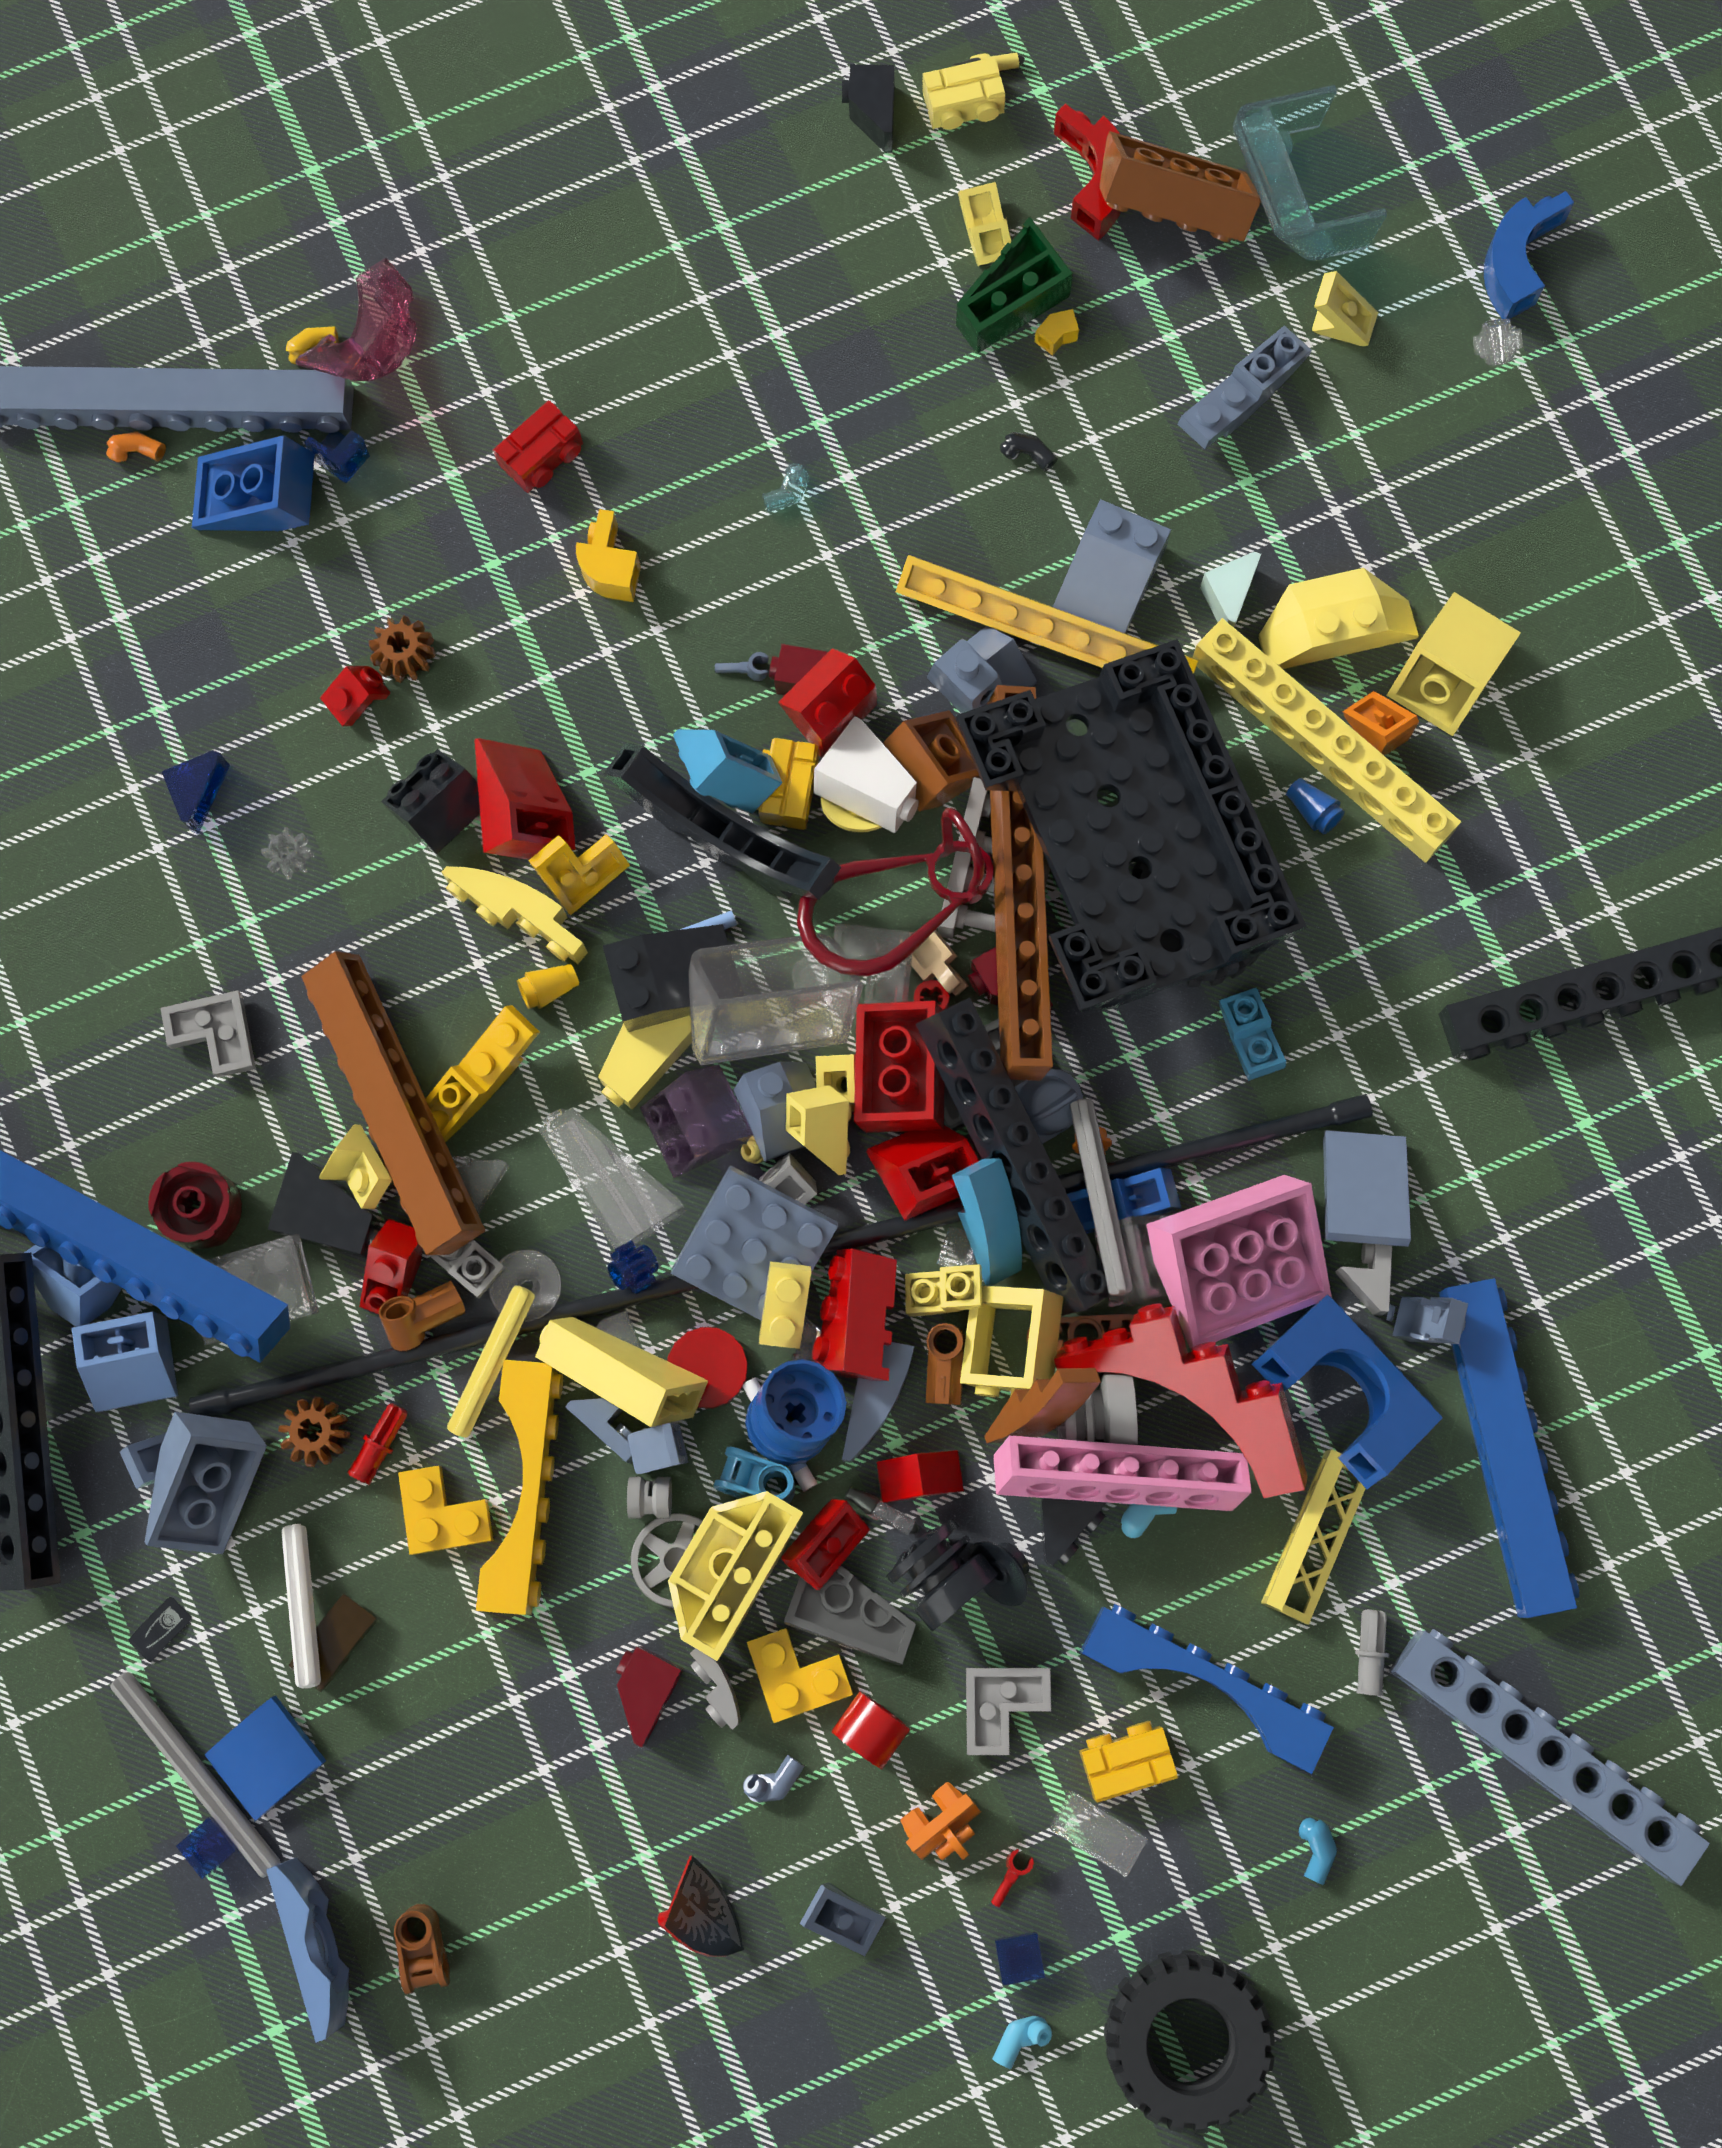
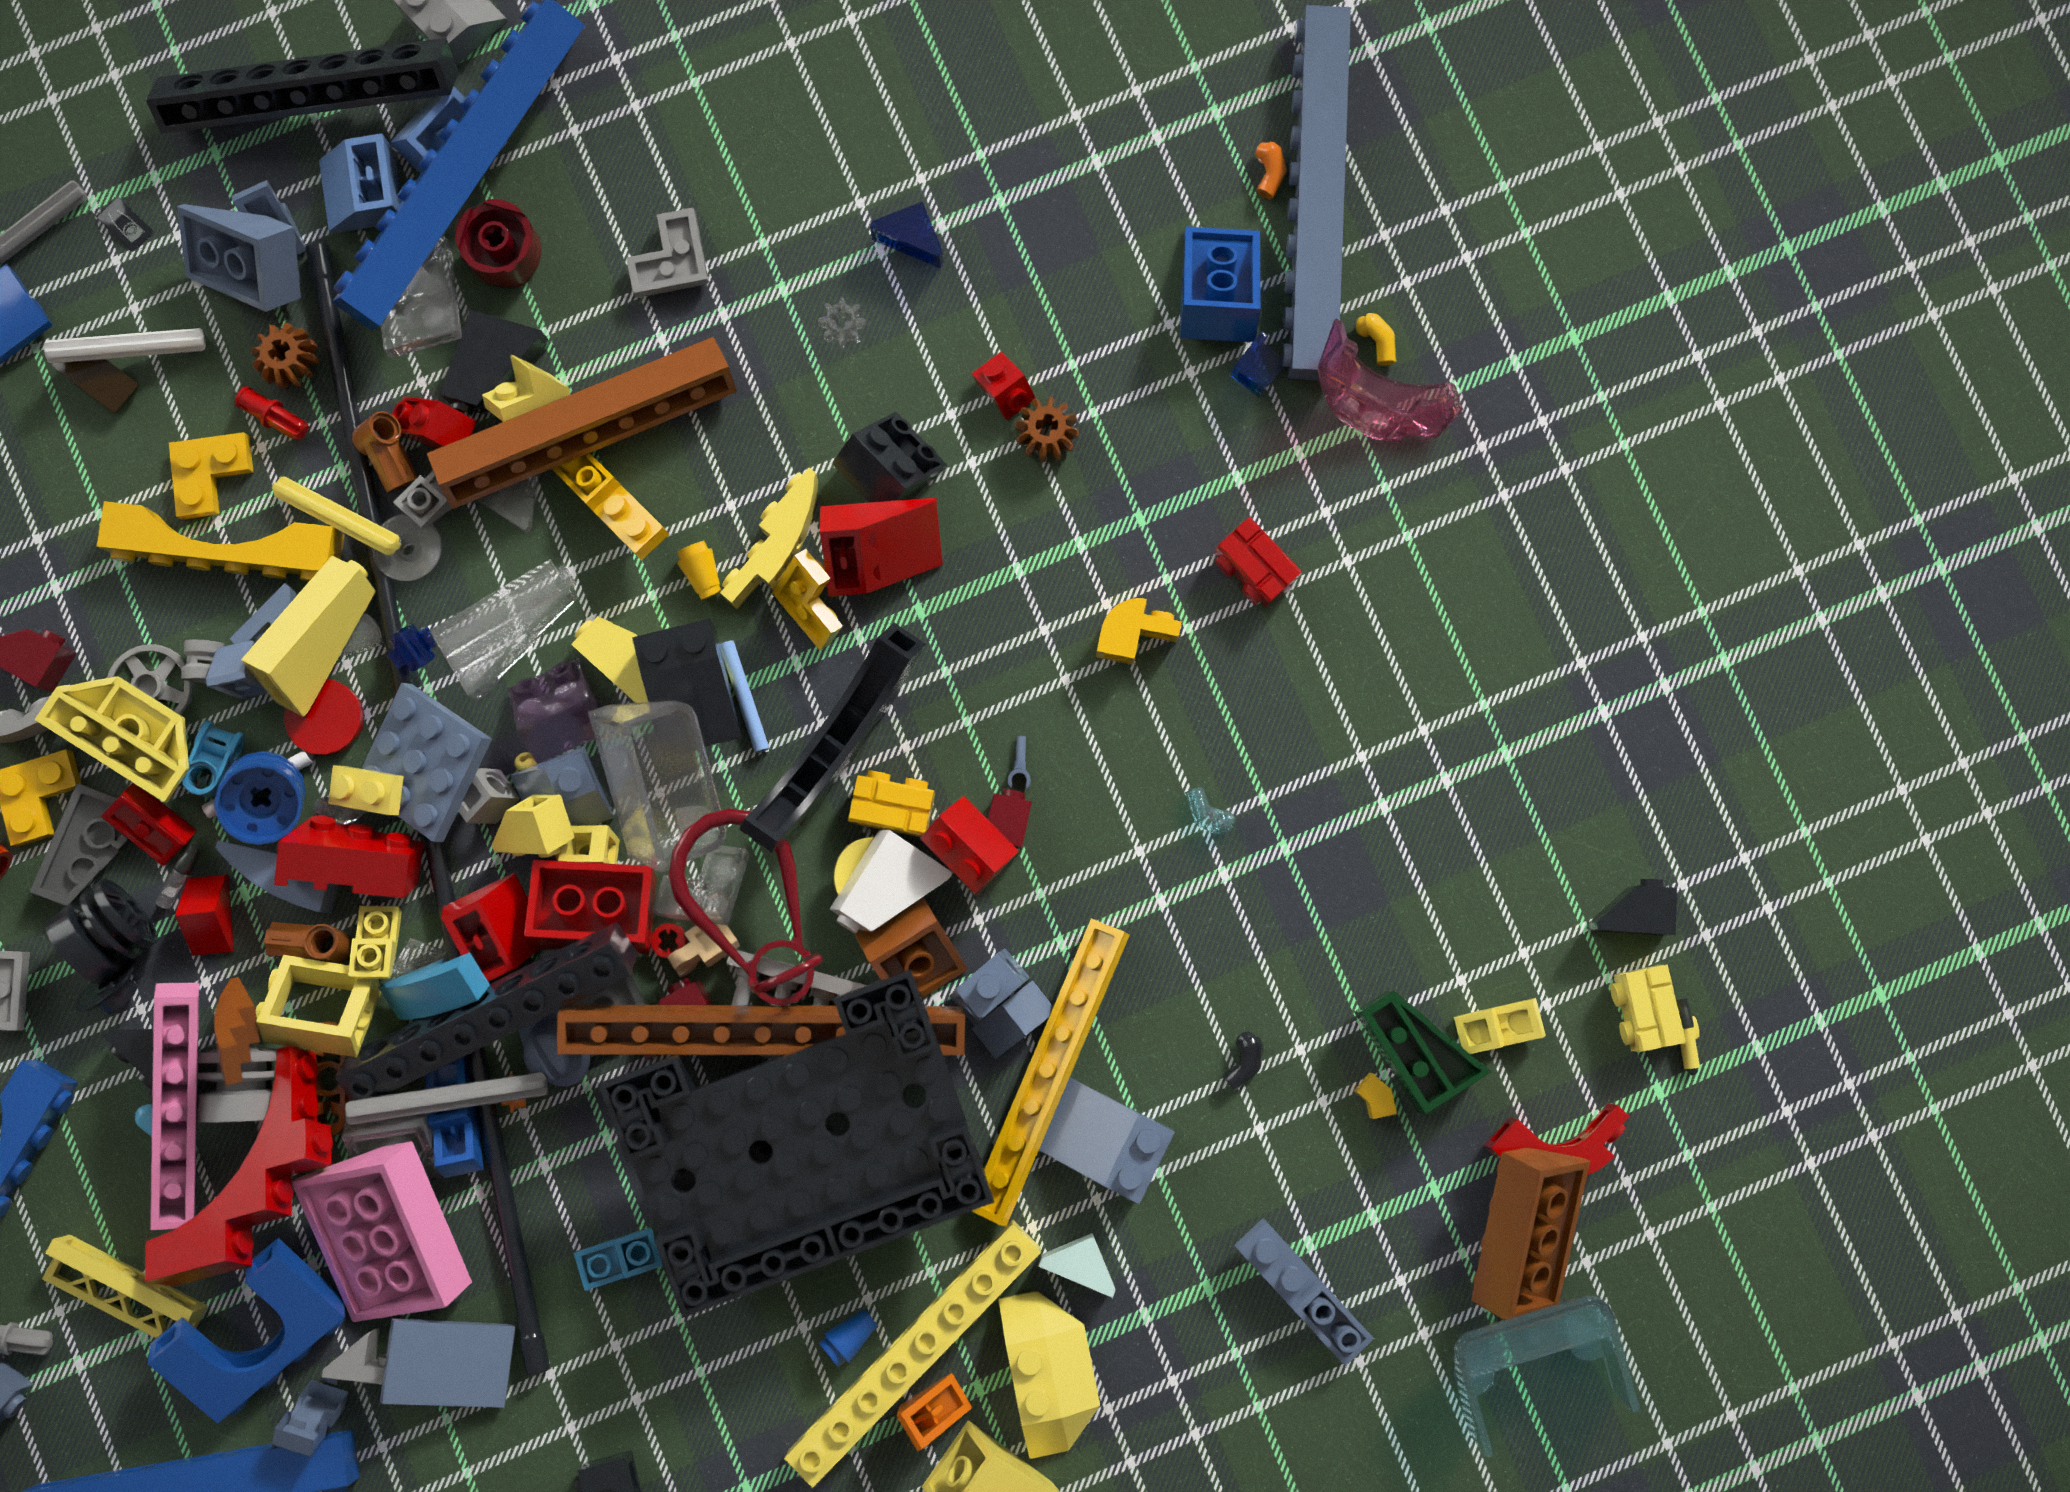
camera: 85 degrees right, 5 degrees up
dark azure slope [673,729,783,814] -> none
light yellow slope [1312,271,1378,346] -> none

